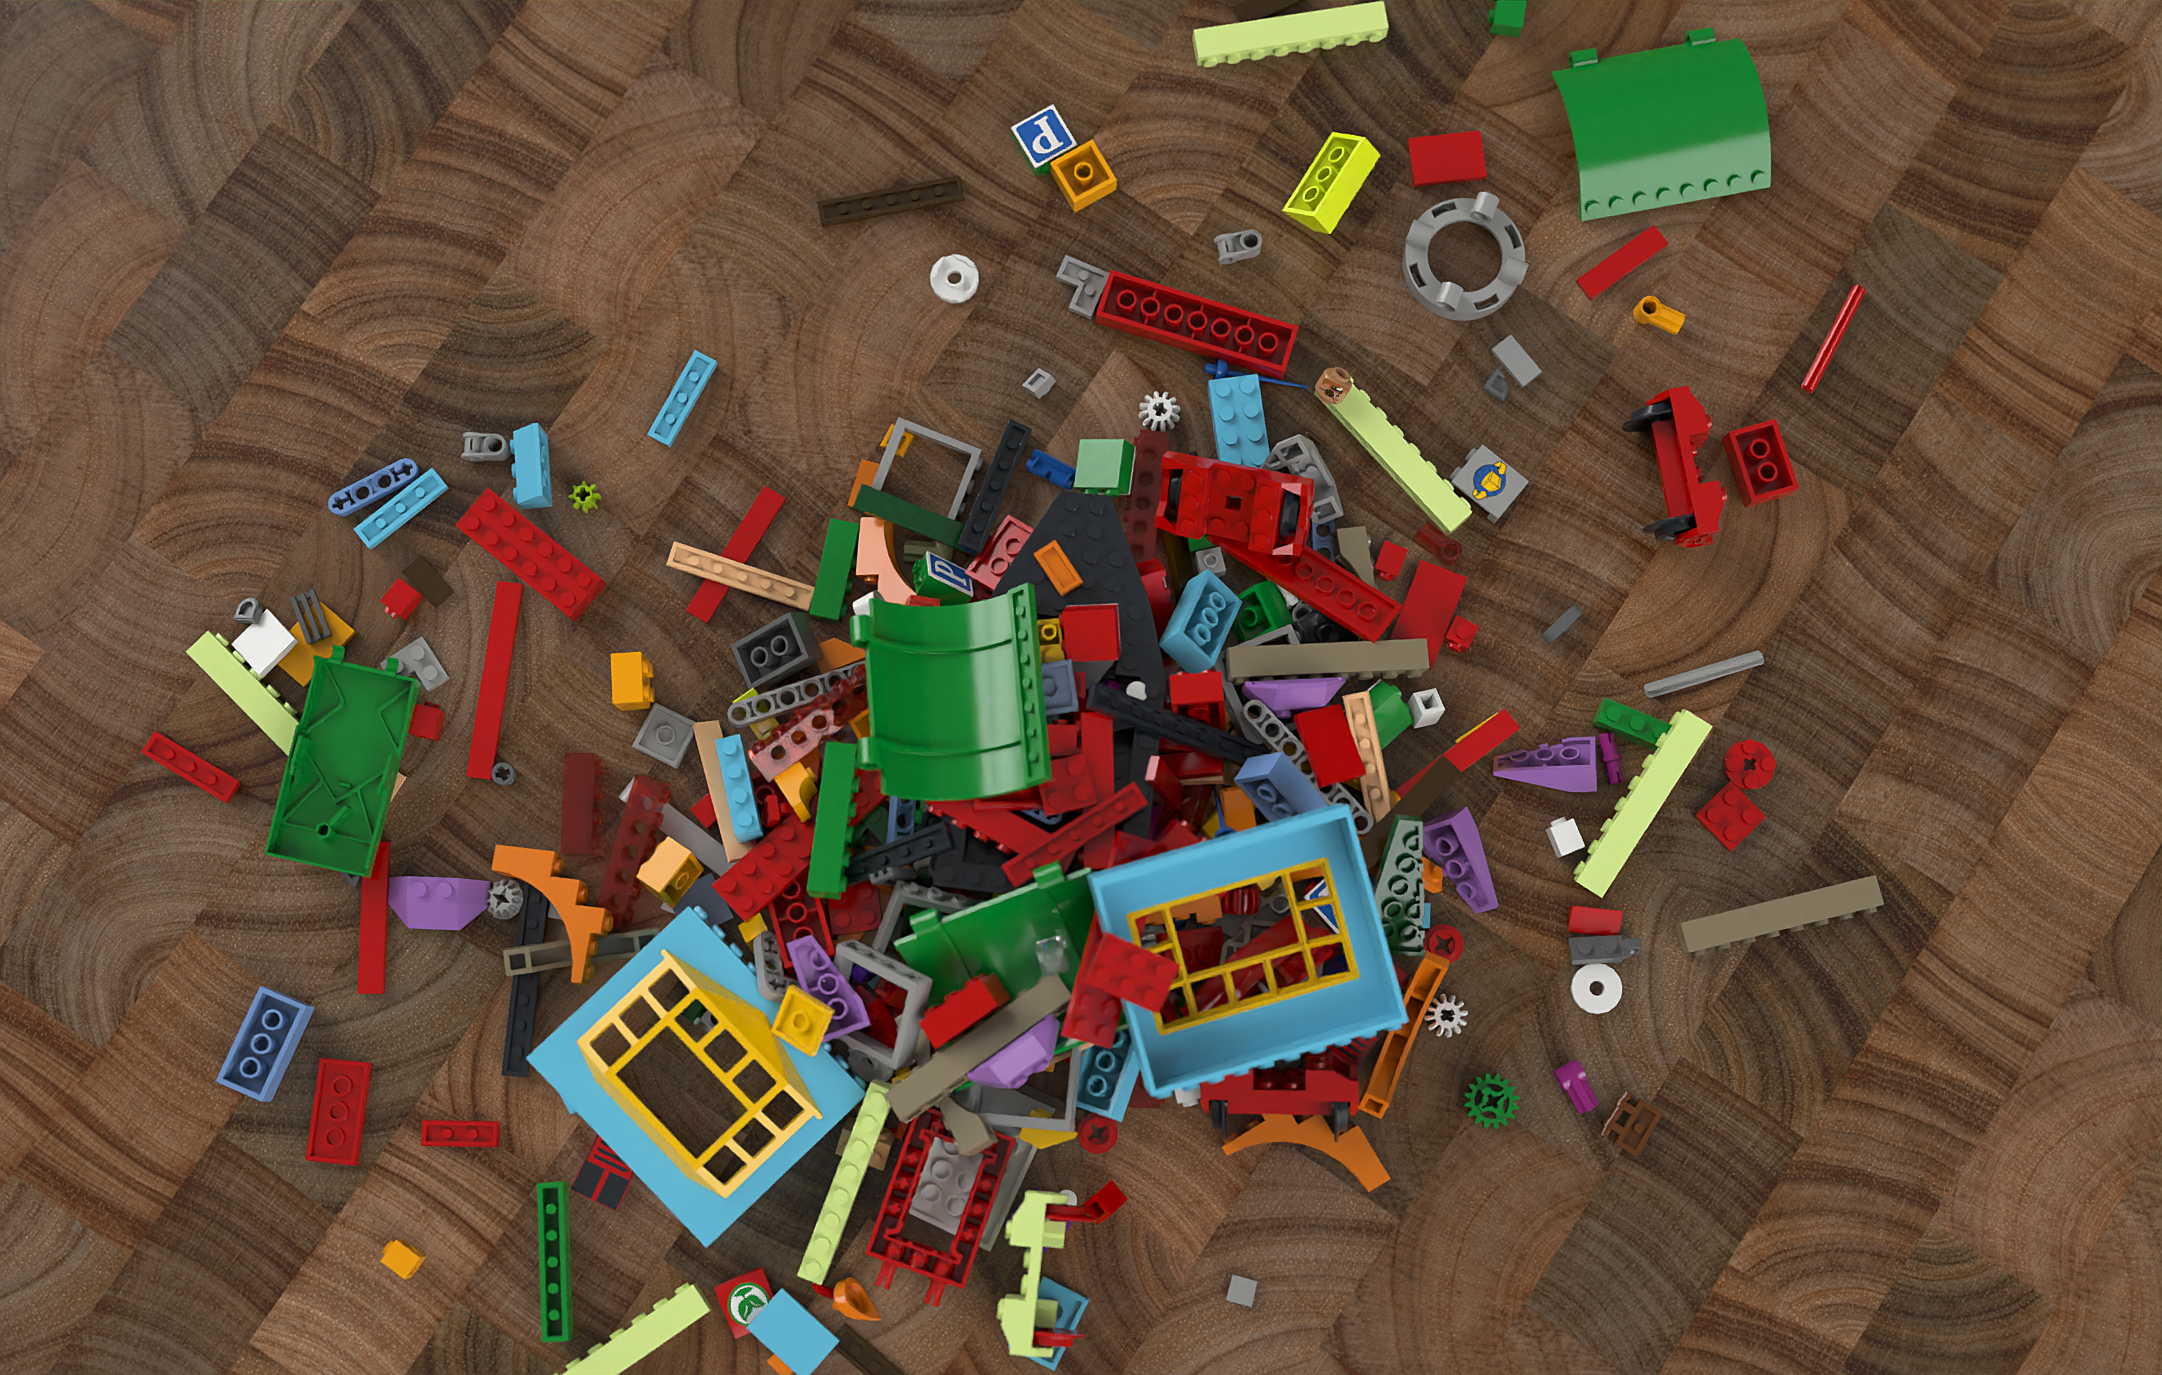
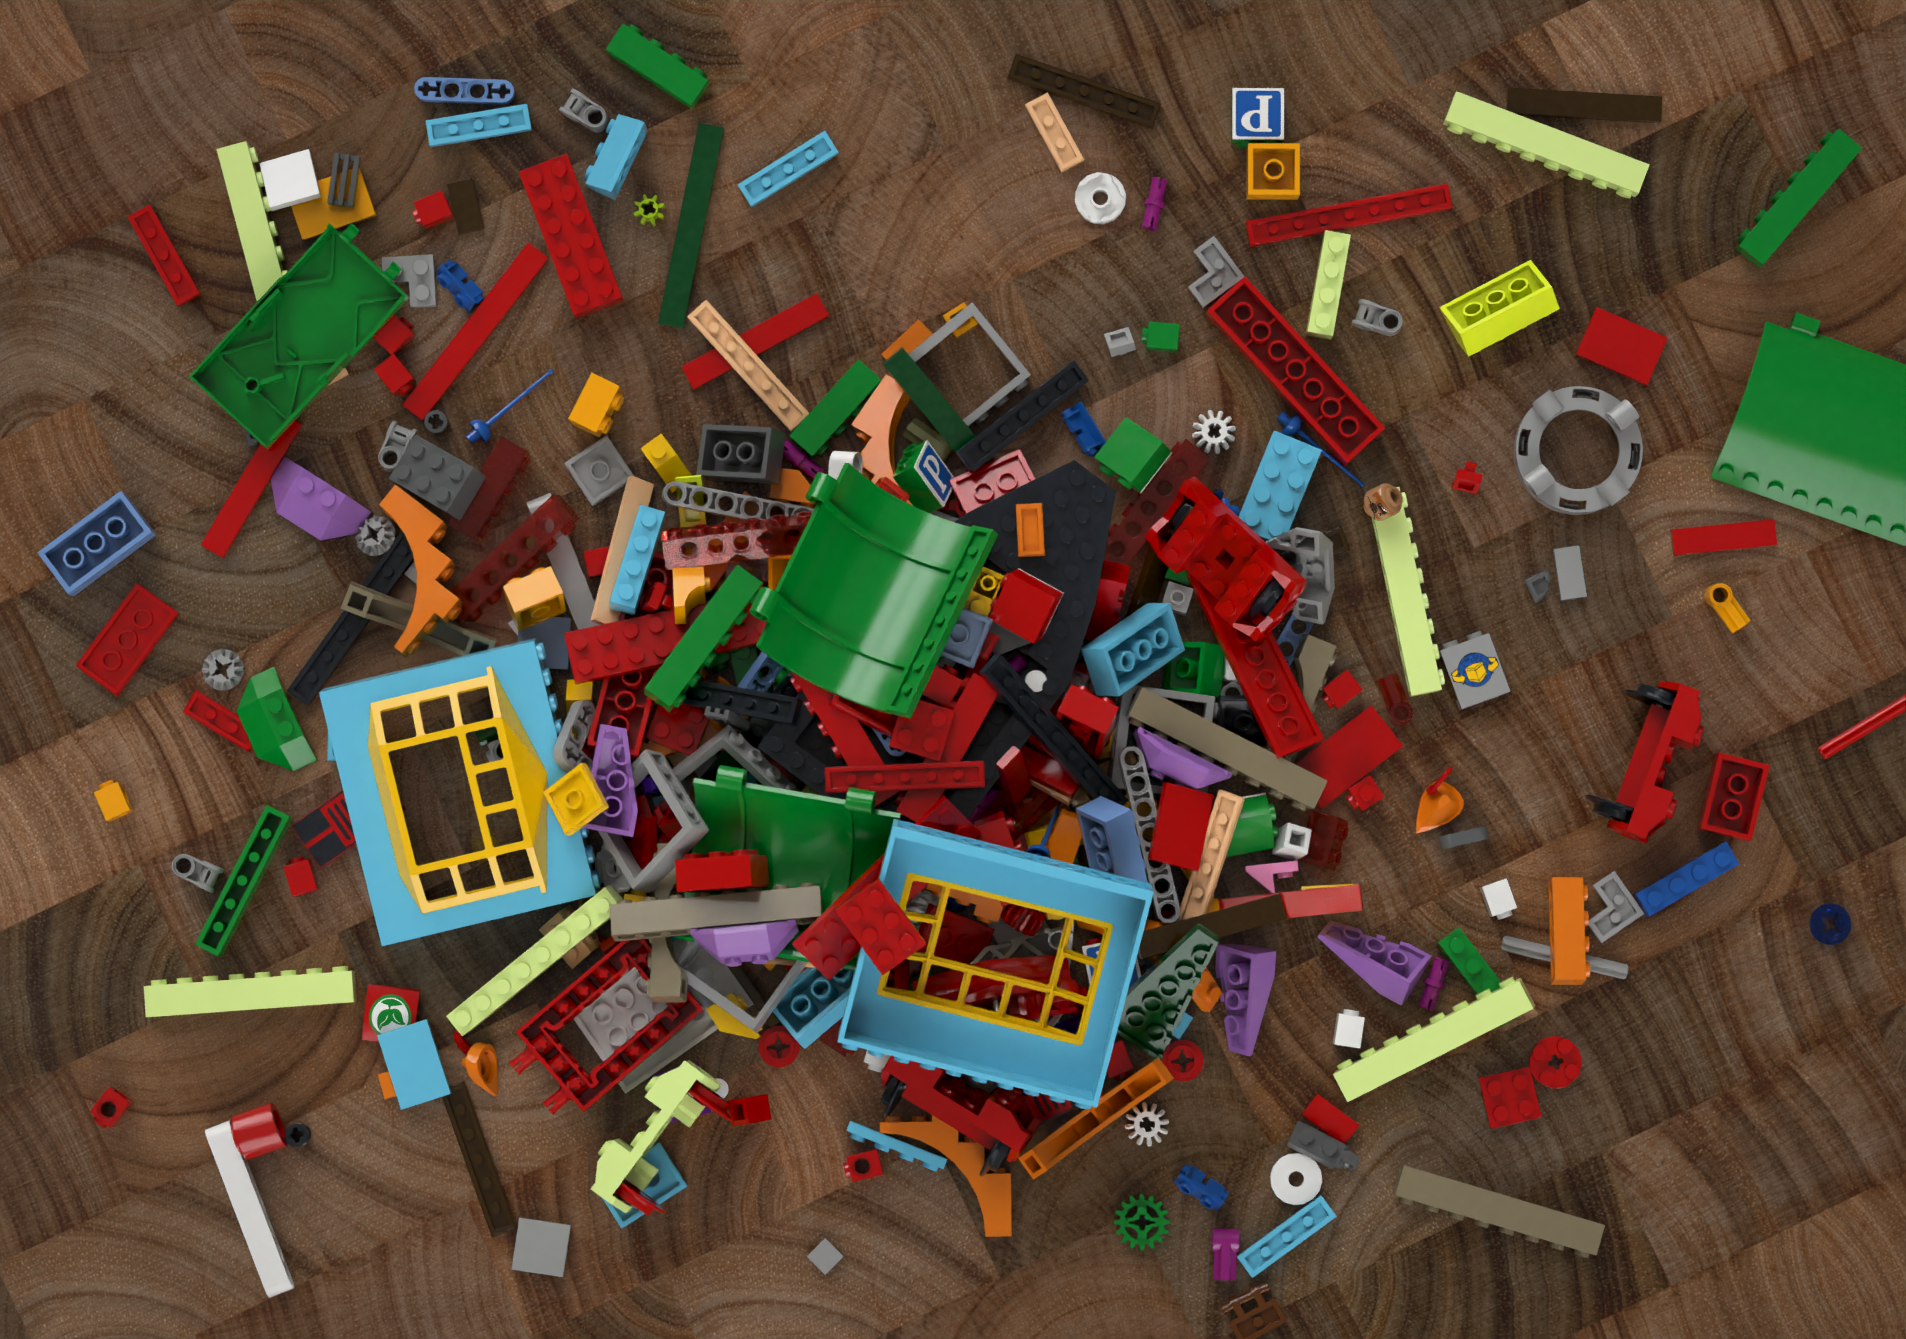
camera: 35 degrees right, 5 degrees up
dark grey tile [234,598,263,624] -> none
clear brick [1036,935,1069,977] -> none
none -> light grey piece [171,854,224,893]
none -> light grey gear [202,649,244,690]
none -> green wedge [236,667,318,771]
none -> red brick [283,856,320,897]
none -> red brick [374,354,416,396]
none -> light grey piece [378,420,418,473]
none -> dark grey brick [389,434,487,521]
none -> blue hinge [435,259,485,313]
none -> blue sword [465,369,554,444]
none -> green brick [606,24,709,110]
none -> yellow slope [640,434,692,493]
none -> dark green tile [658,123,724,329]
none -> magenta pin [783,438,825,480]
none -> red brick [843,1148,884,1182]
none -> medium azure plate [846,1121,947,1172]
none -> light nougat tile [1025,92,1084,173]
none -> magenta pin [1141,177,1168,231]
none -> green brick [1141,321,1180,353]
none -> blue hinge [1173,1164,1229,1211]
none -> medium azure plate [1237,1195,1337,1278]
none -> bright pink slope [1244,861,1299,894]
none -> red tile [1245,183,1453,247]
none -> clear red bracket [1298,811,1349,871]
none -> yellowish green brick [1306,230,1351,340]
none -> orange piece [1416,766,1464,834]
none -> red tile [1451,461,1483,495]
none -> white brick [1480,878,1517,920]
none -> orange brick [1548,877,1590,985]
none -> light grey plate [1588,871,1644,943]
none -> blue brick [1632,842,1739,917]
none -> clear blue gear [1809,903,1851,945]

